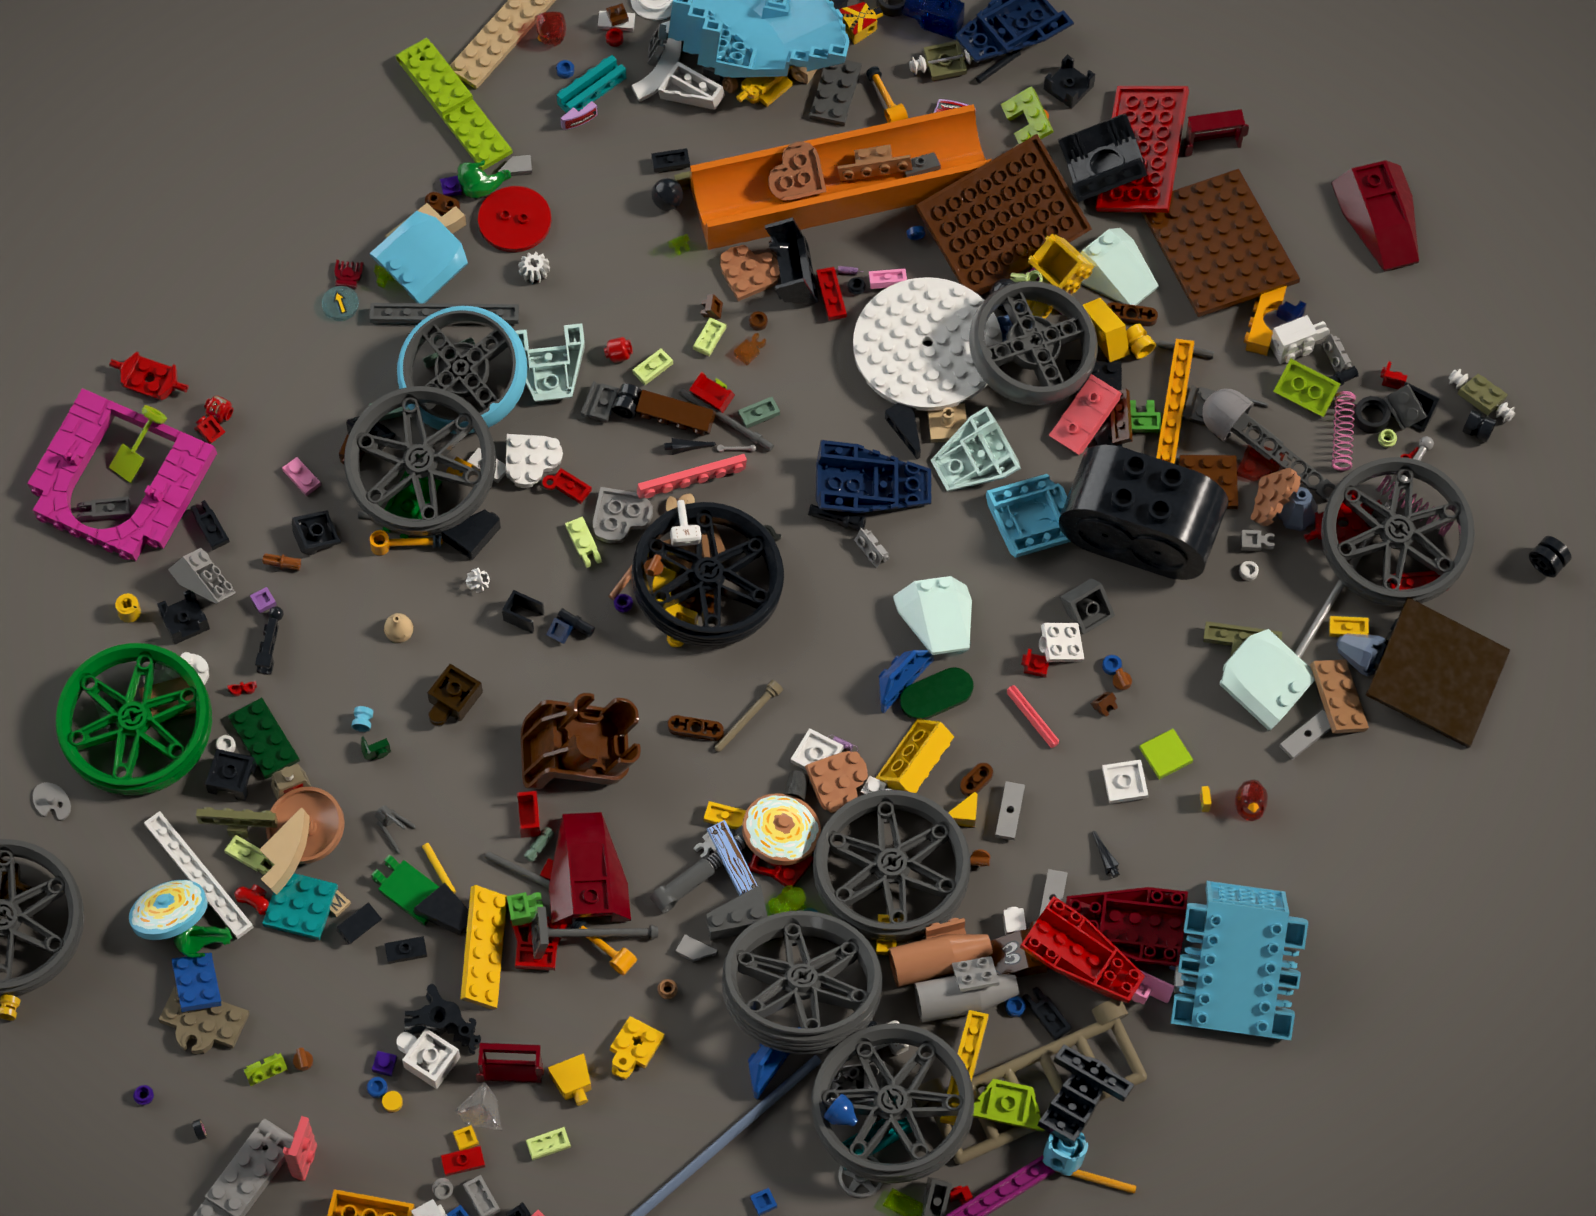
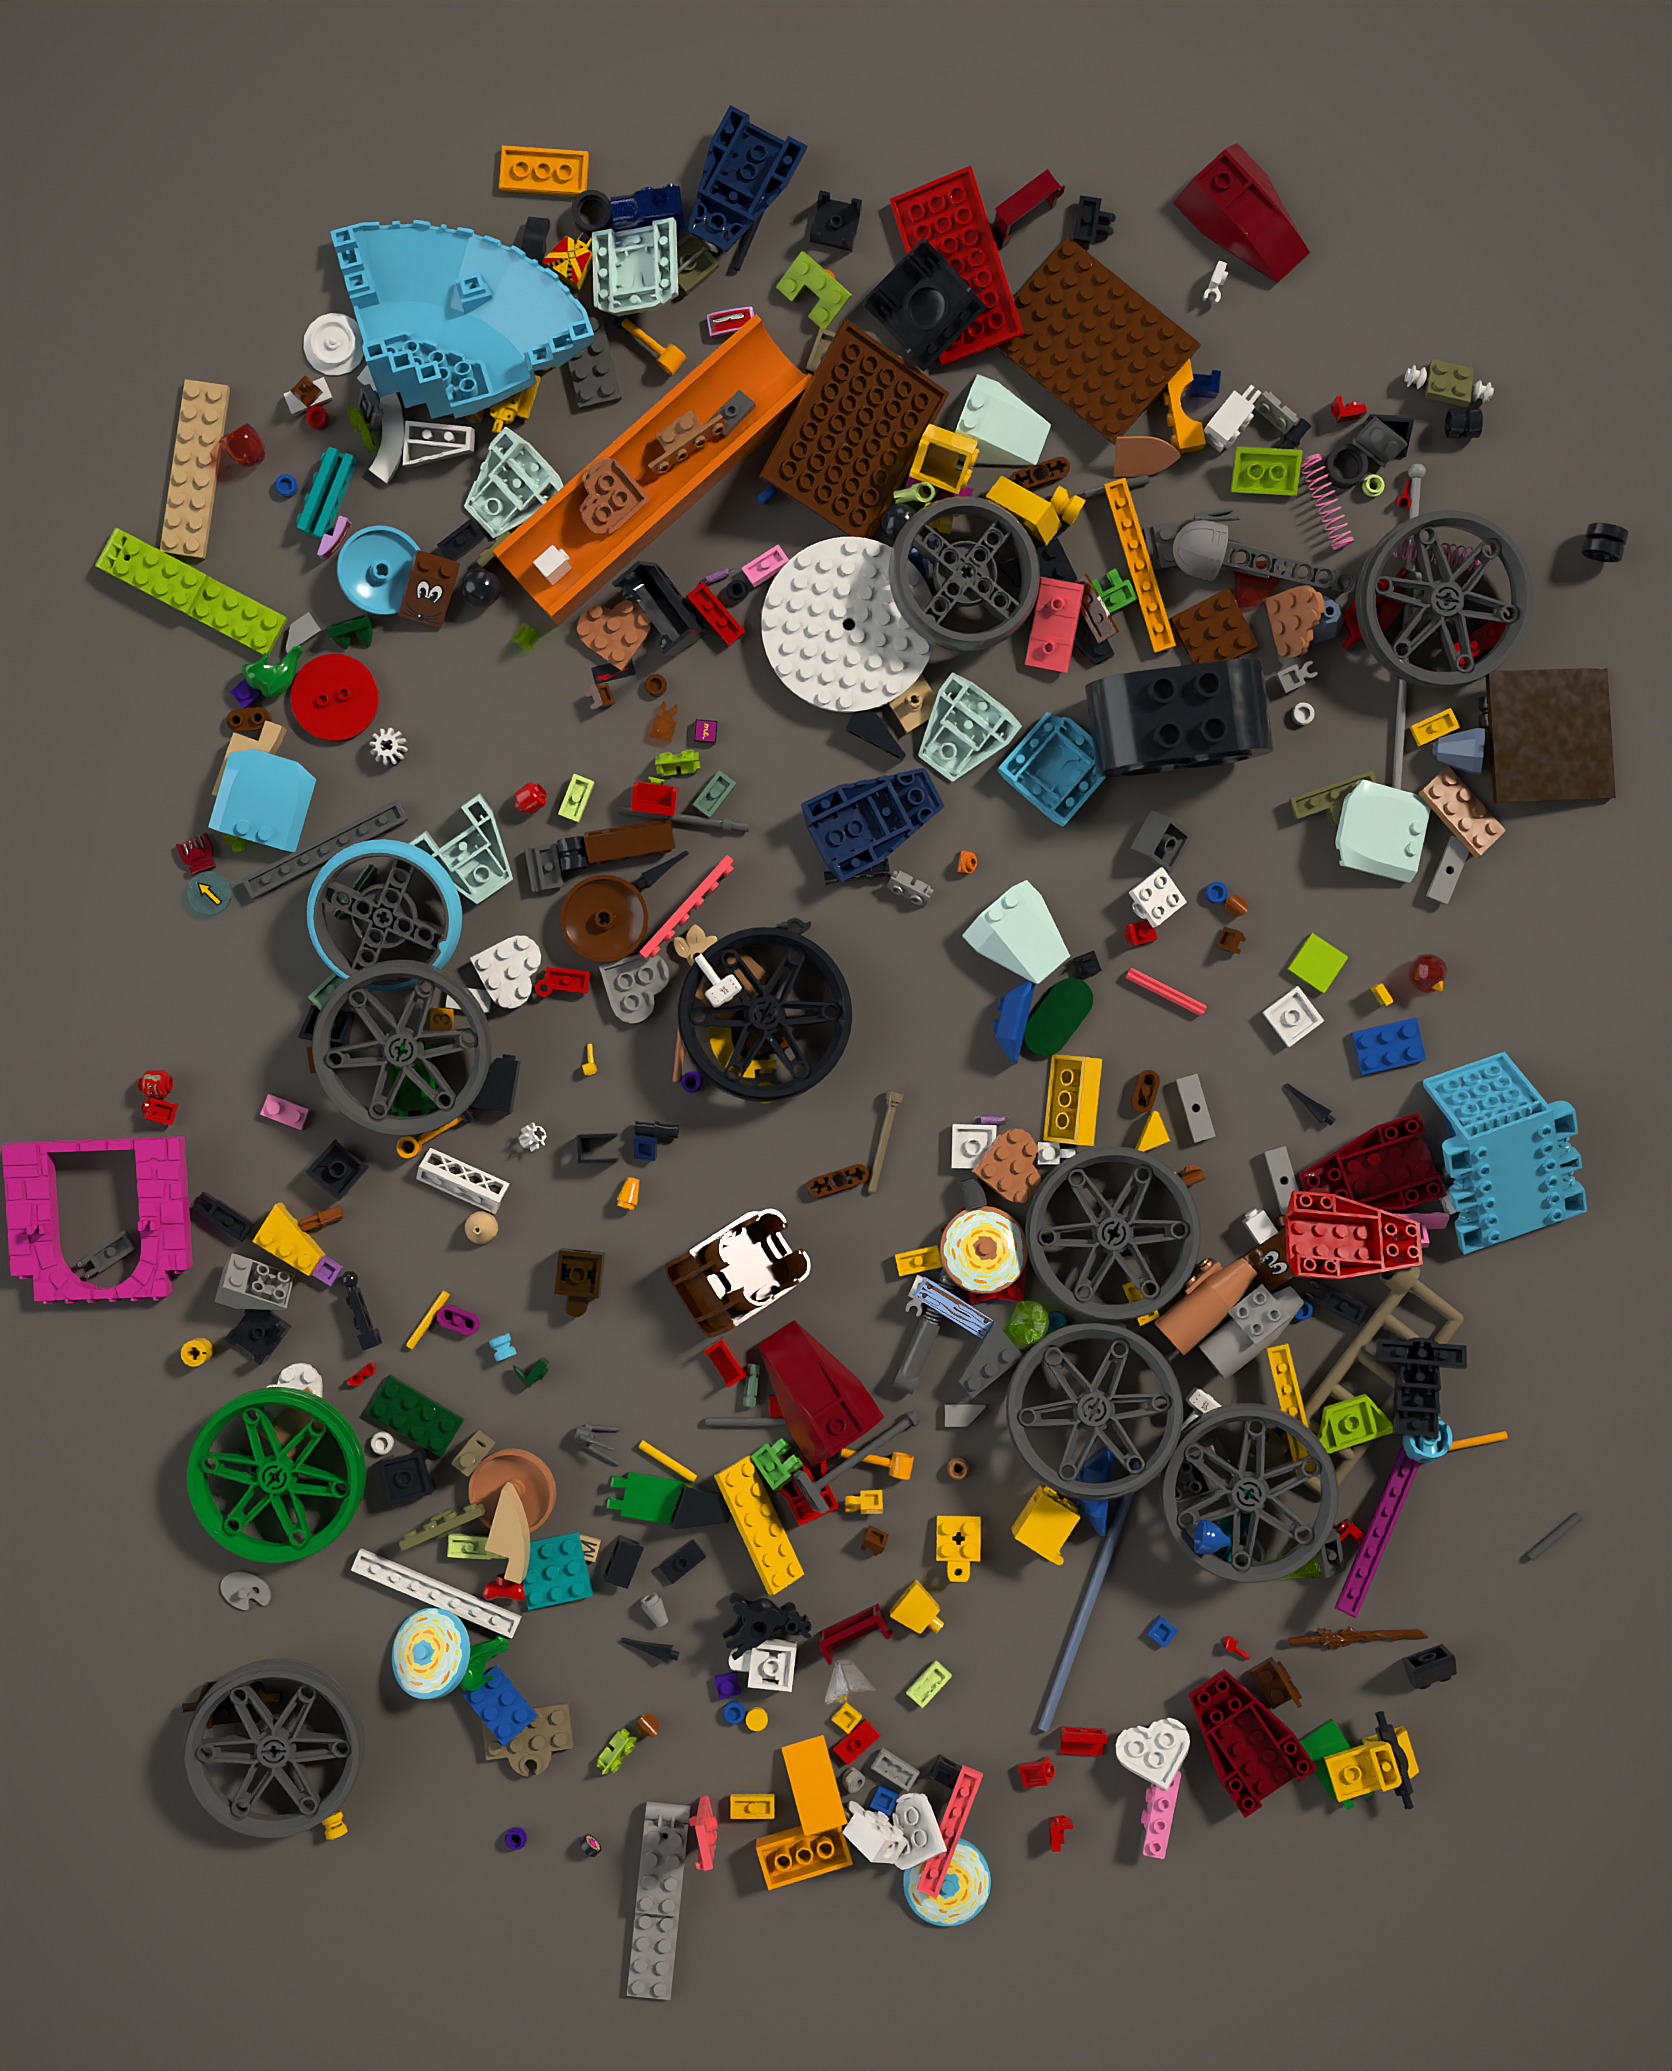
camera: 25 degrees left, 25 degrees up
red plate [109,352,189,400] -> none
lime piece [109,405,167,483] -> none
yellowish green hinge [565,517,602,568] -> none
dark orange plate [644,554,663,577] -> none
yellowish green plate [693,318,726,357] -> none
light grey hinge [717,444,756,453] -> none
none -> yellow wedge [252,1202,326,1276]
none -> dark green tile [326,613,373,650]
none -> medium azure dish [337,526,421,615]
none -> clear neon green slope [347,405,377,453]
none -> reddish brown slope [398,550,460,629]
none -> yellow bar [406,1290,450,1349]
none -> white fence [416,1148,510,1215]
none -> magenta plate [437,1305,480,1335]
none -> light aqua wedge [464,427,564,538]
none -> white brick [533,545,572,585]
none -> reddish brown dish [560,875,649,962]
none -> yellow hand [582,1044,597,1076]
none -> black sticker [591,659,636,684]
none -> light aqua wedge [592,217,678,316]
none -> light orange cone [616,1177,640,1211]
none -> black piece [621,1638,680,1663]
none -> light grey cone [641,1592,669,1627]
none -> lime hinge [655,750,701,776]
none -> magenta tile [694,719,718,744]
none -> yellow plate [730,1794,775,1819]
none -> light orange tile [782,1735,848,1837]
none -> yellow plate [845,1490,883,1514]
none -> reddish brown tile [861,1525,889,1556]
none -> orange plate [957,850,977,874]
none -> yellow container [1011,1485,1080,1565]
none -> black hinge [1073,195,1116,245]
none -> black tile [1073,950,1102,979]
none -> nougat shield [1114,436,1181,477]
none -> white plate [1203,261,1228,305]
none -> blue plate [1351,1018,1426,1075]

